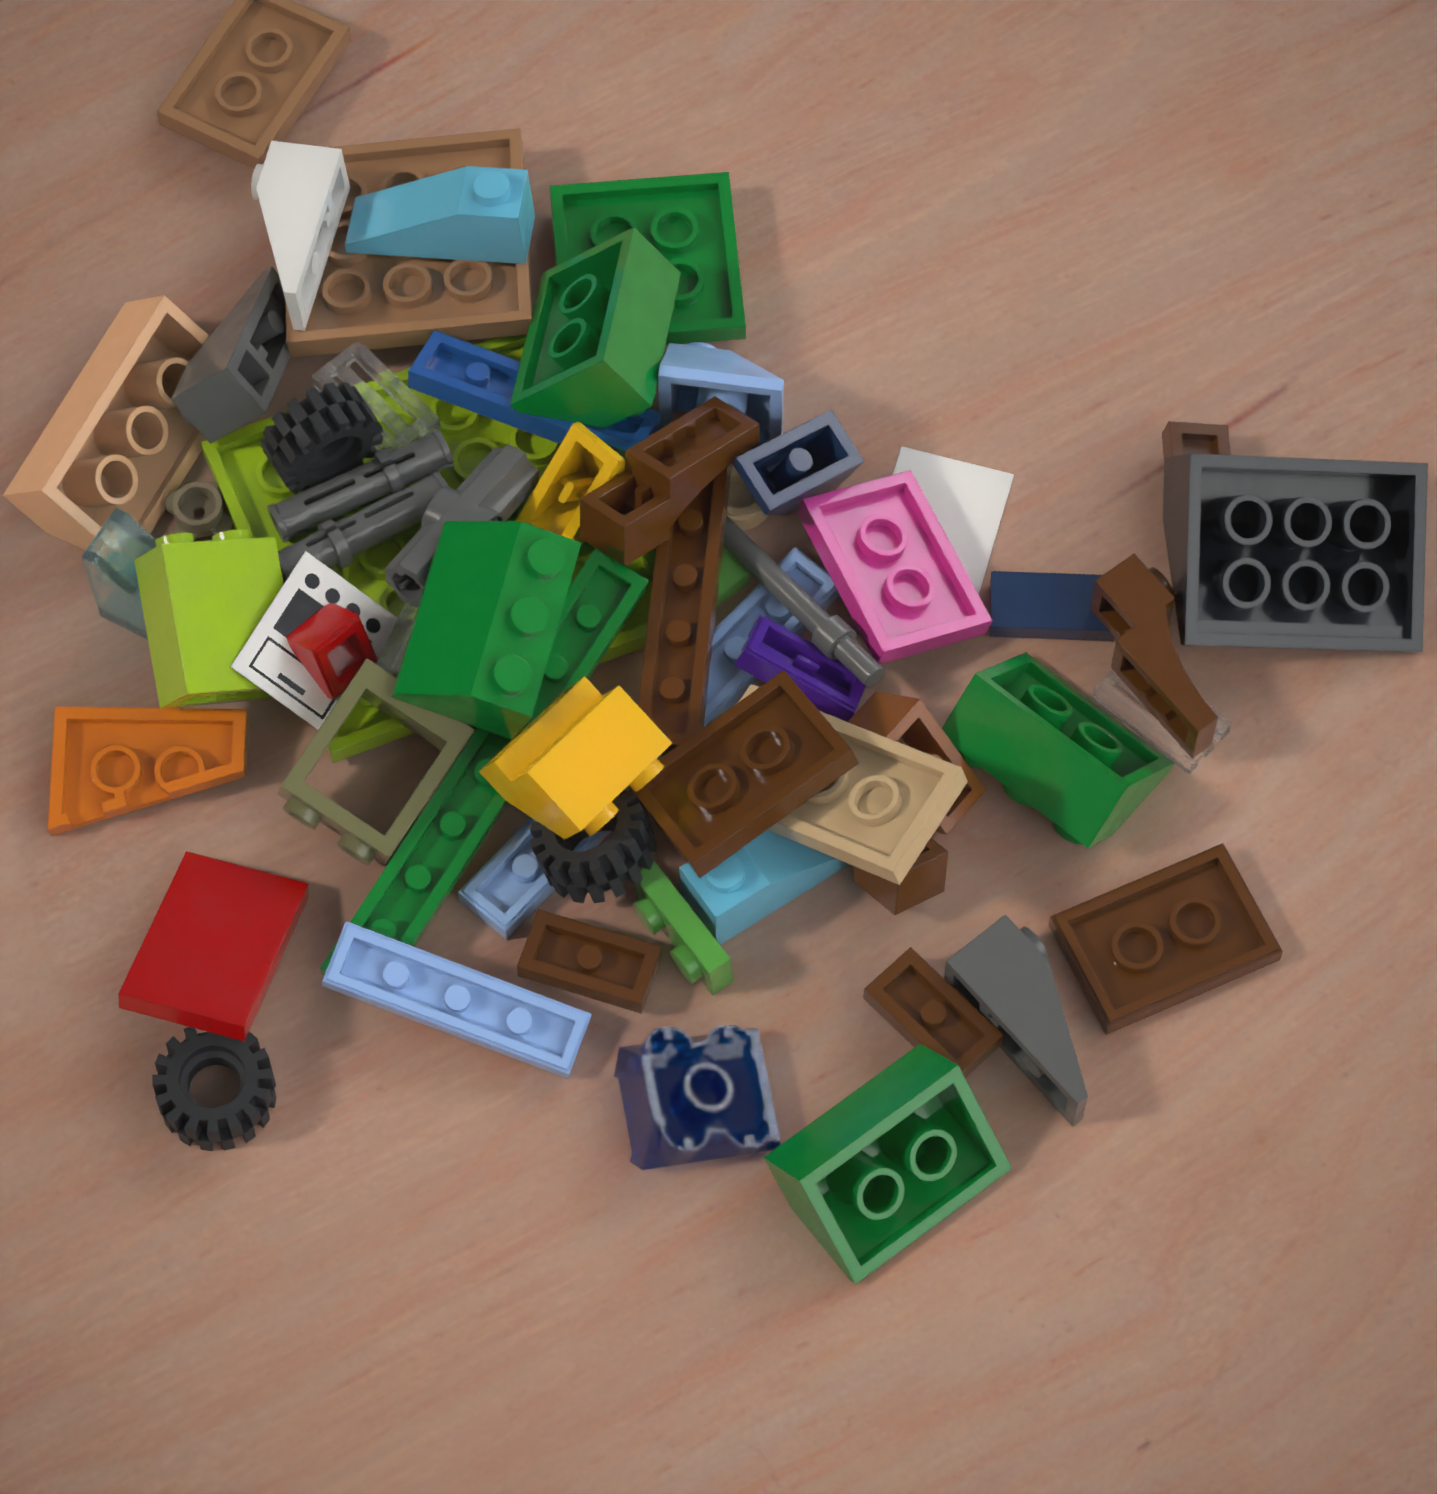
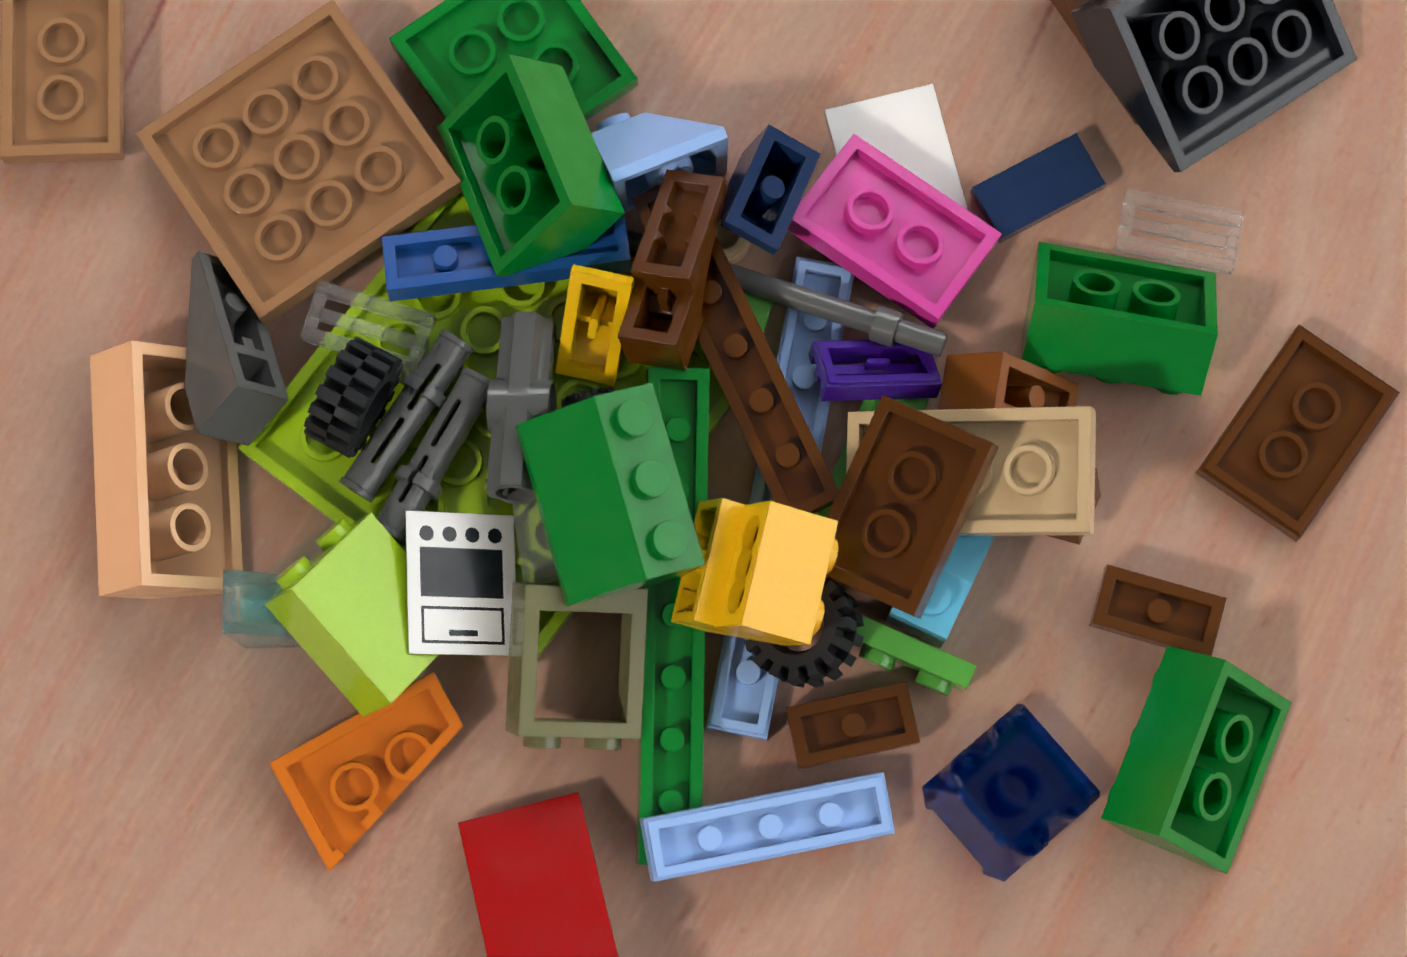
camera: 30 degrees left, 15 degrees up
dark tan plate [165,481,233,542] -> none
white slope [251,141,350,331] -> none
red slope [286,603,379,700] -> none
medium azure slope [345,166,535,264] -> none
dark grey slope [944,914,1088,1127] -> none
reddish brown slope [1090,553,1218,759] -> none

